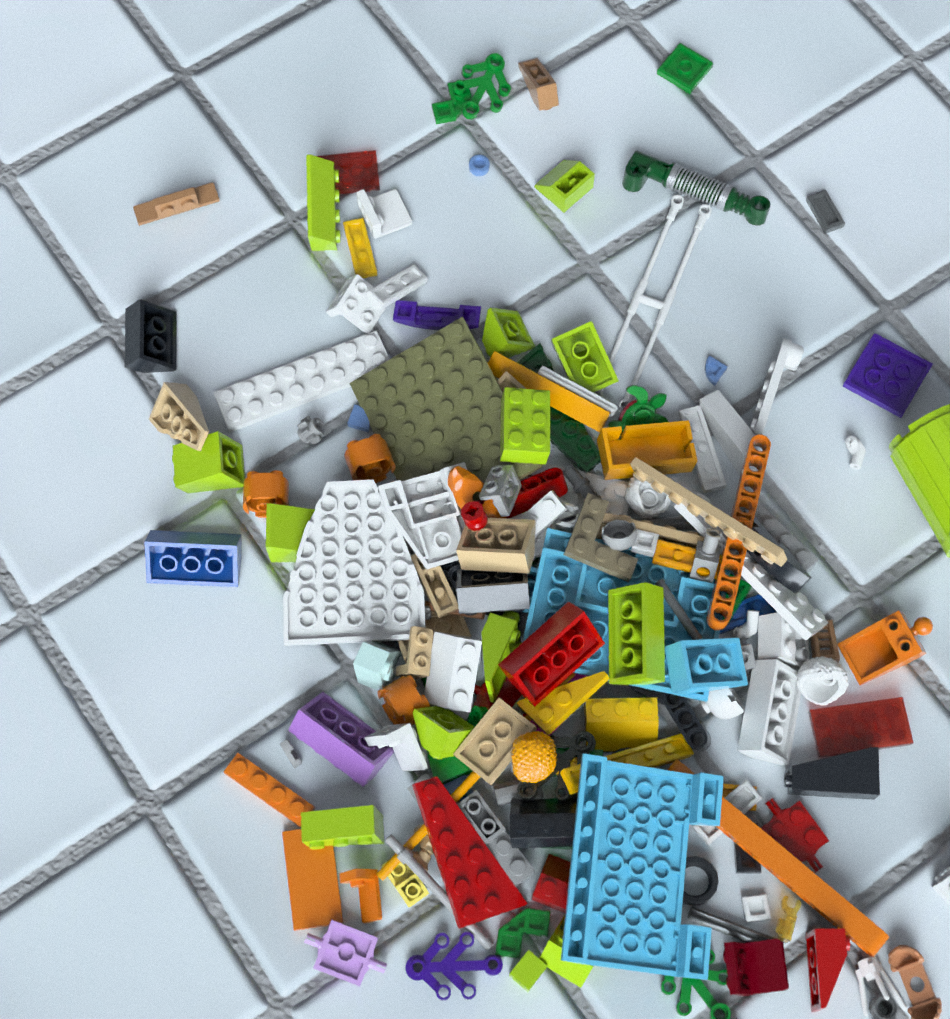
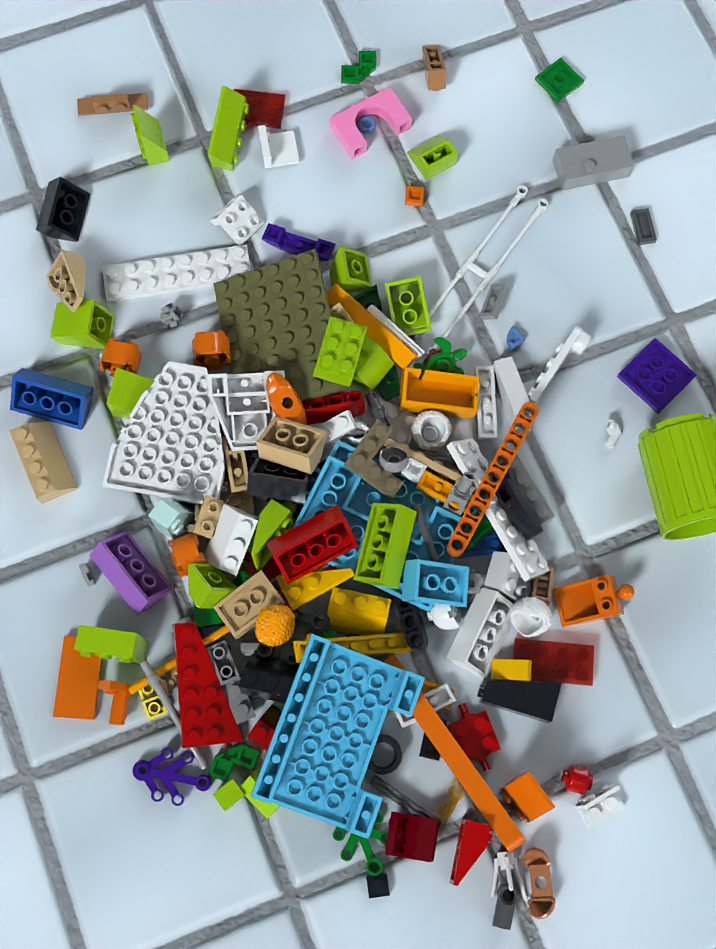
camera: 10 degrees right, 5 degrees up
orange plate [223,753,315,828] -> none
lavender plate [304,920,387,986] -> none
yellow tile [343,218,377,278] -> none
medium blue tile [347,404,370,433] -> none
white bracket [365,723,428,771] -> none
white tile [366,264,428,310] -> none
green plant [453,53,511,120] -> none
red wheel [461,501,488,531] -> none
light grey bracket [479,465,522,517] -> none
dark green piece [622,150,771,226] -> none
tan plate [630,457,787,567] -> none
white arm [733,610,759,641] -> none
white tile [741,894,771,923] -> none
none -> tan slope [9,421,78,504]
none -> lime slope [131,105,169,165]
none -> bright pink arch [330,87,412,160]
none -> lime slope [353,335,395,392]
none -> orange plate [405,186,424,207]
none -> light grey plate [479,284,509,320]
none -> yellow tile [491,659,532,681]
none -> orange slope [501,771,555,823]
none -> light grey brick [553,135,634,190]
none -> red head [561,765,593,794]

